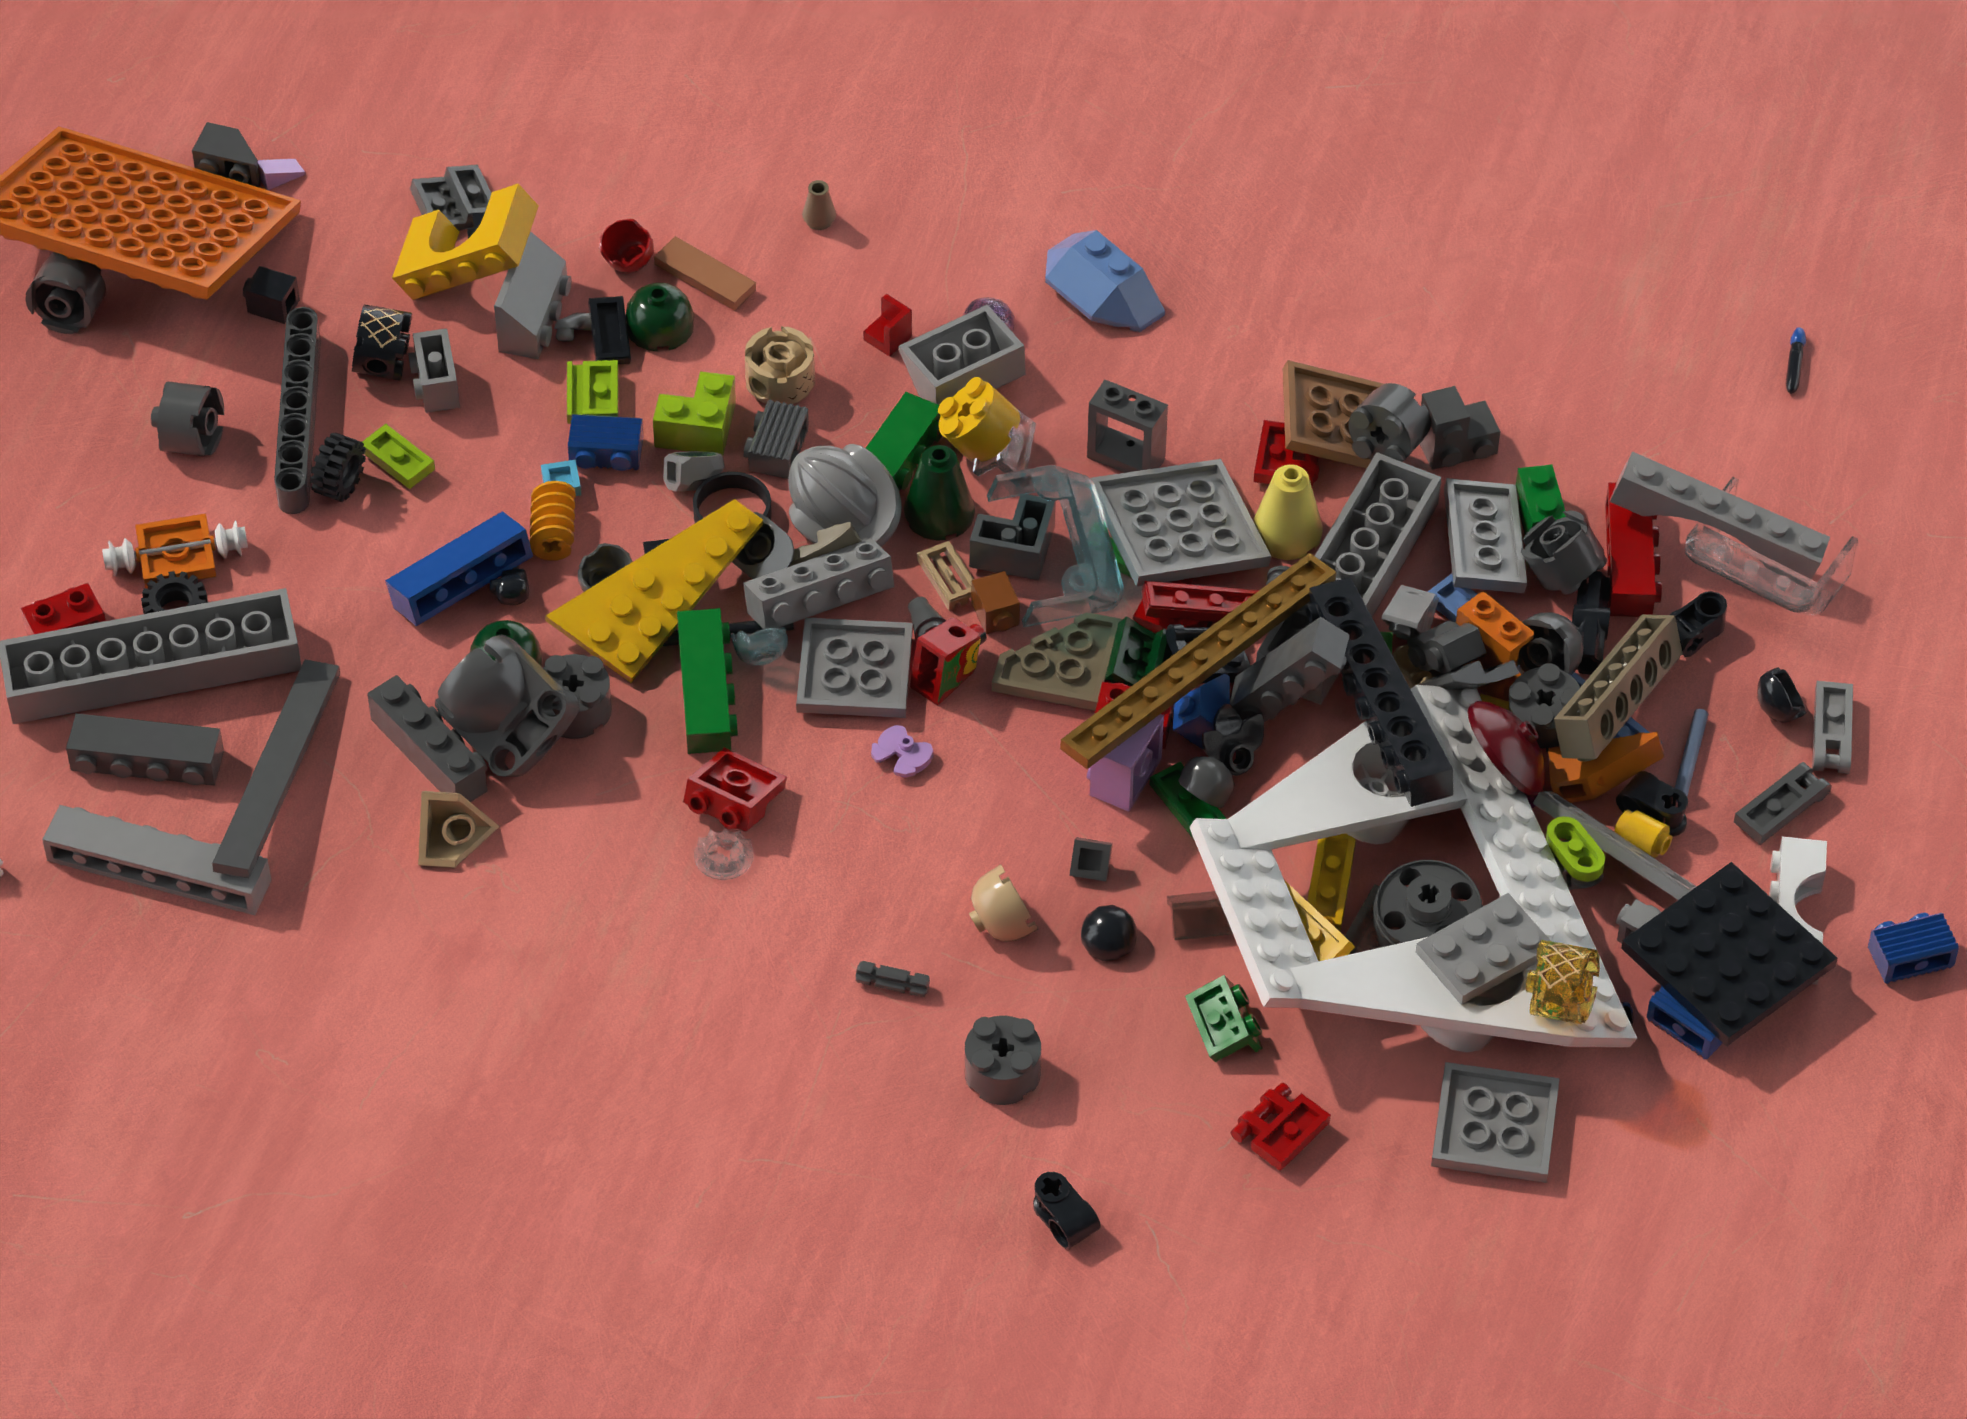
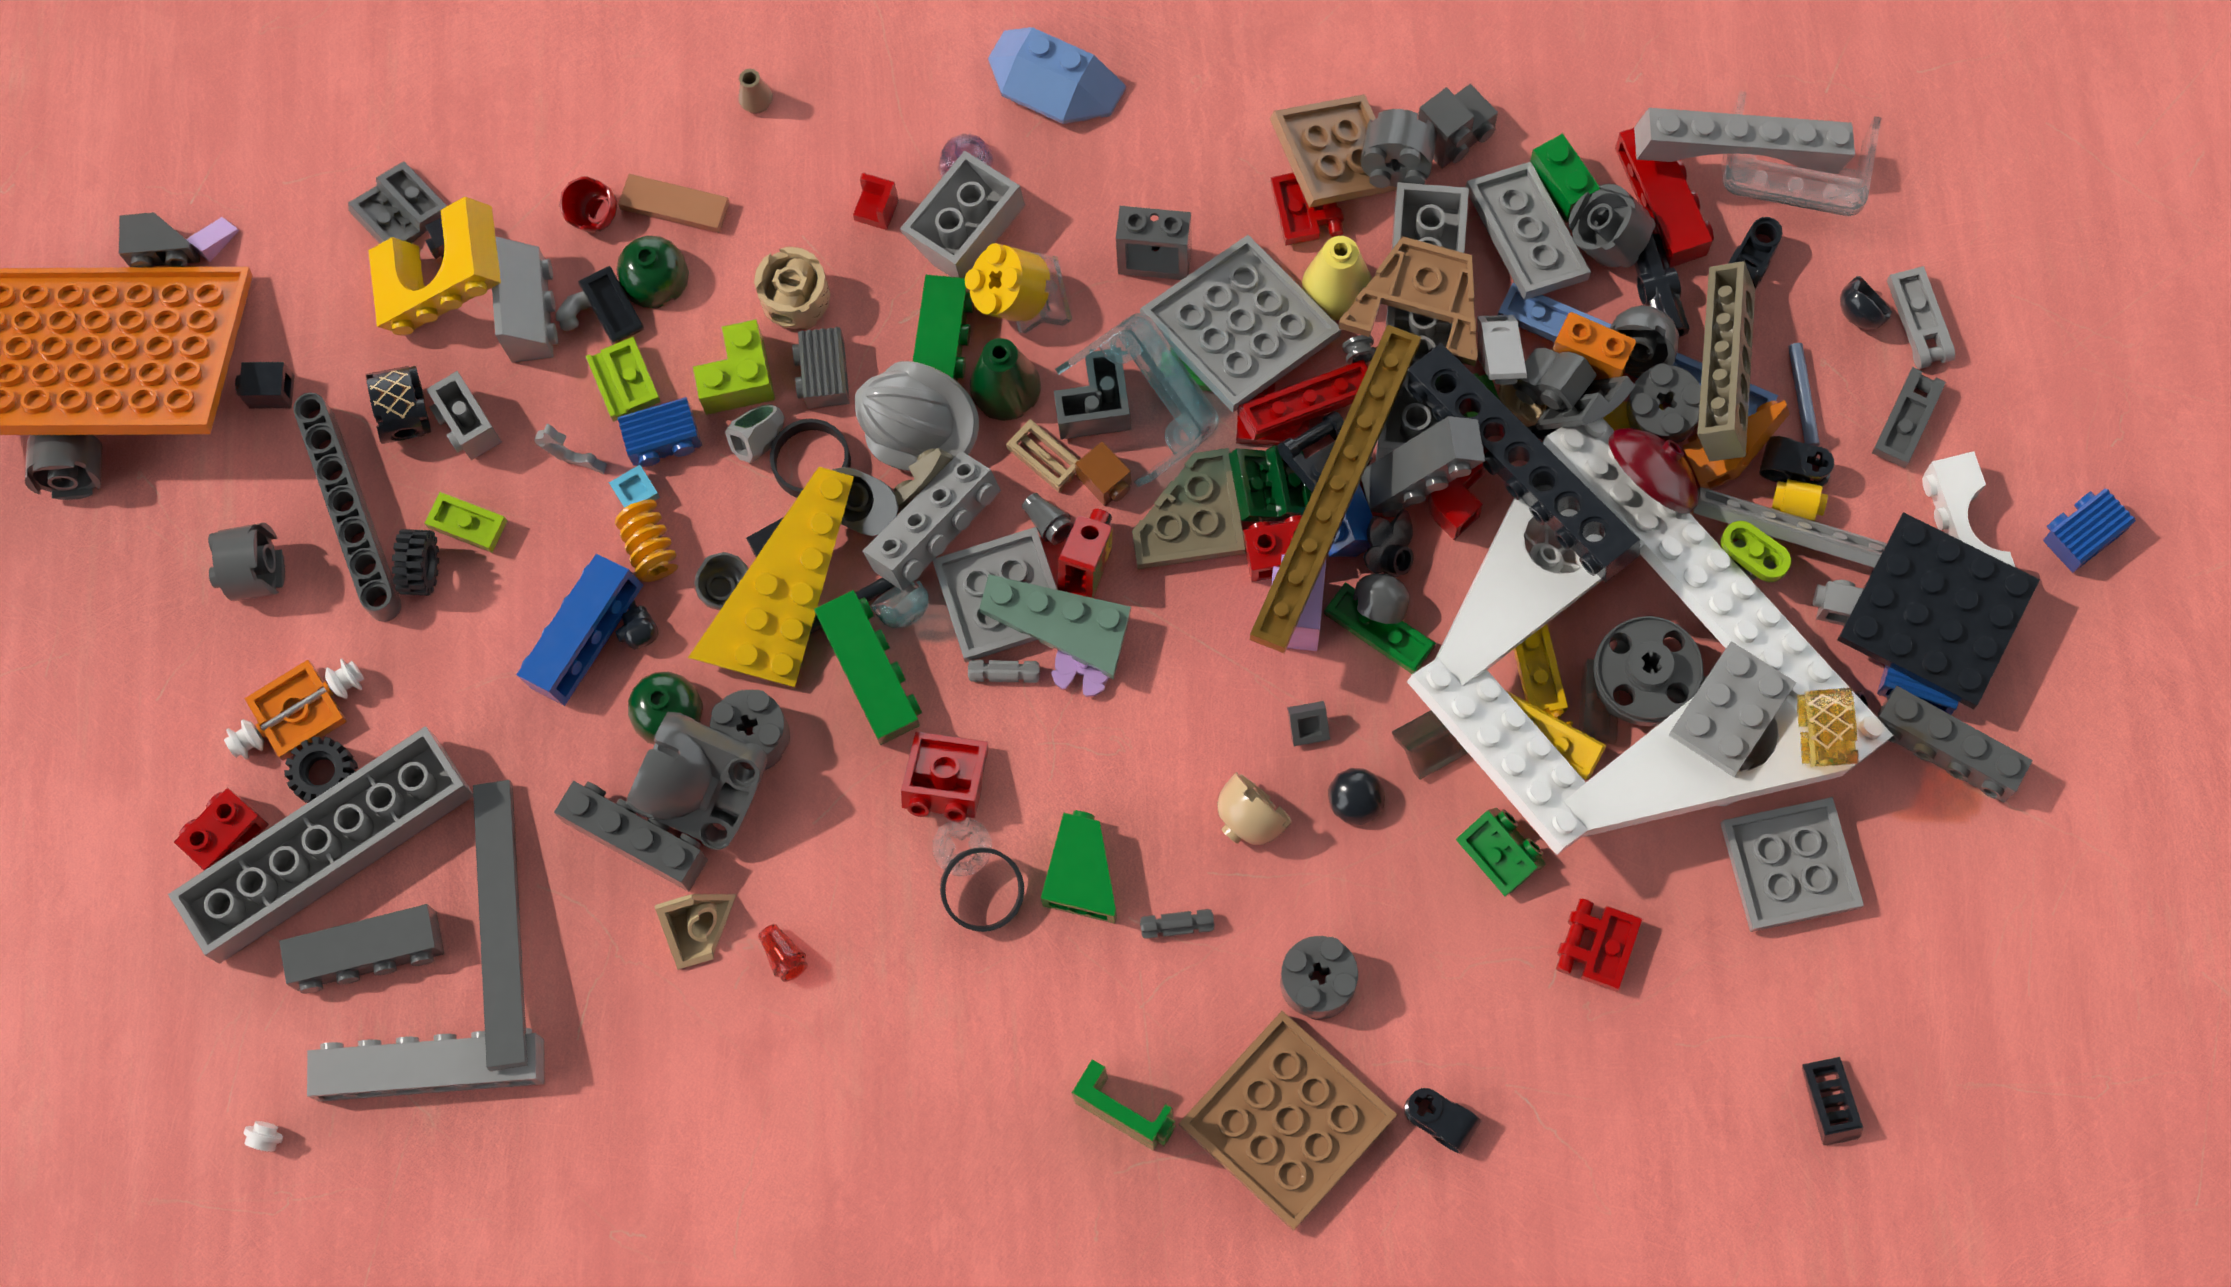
camera: 15 degrees left, 20 degrees up
none -> light grey helmet [534,424,607,474]
none -> clear red cone [758,924,808,982]
none -> black tyre [940,847,1024,932]
none -> light grey axle [968,660,1040,683]
none -> sand green wing [979,574,1131,680]
none -> green slope [1041,810,1117,924]
none -> green panel [1072,1059,1176,1151]
none -> medium nougat plate [1179,1011,1397,1231]
none -> medium nougat wing [1339,236,1478,366]
none -> red brick [1428,464,1486,540]
none -> black slope [1802,1057,1863,1146]
none -> dark grey brick [1876,686,2033,802]

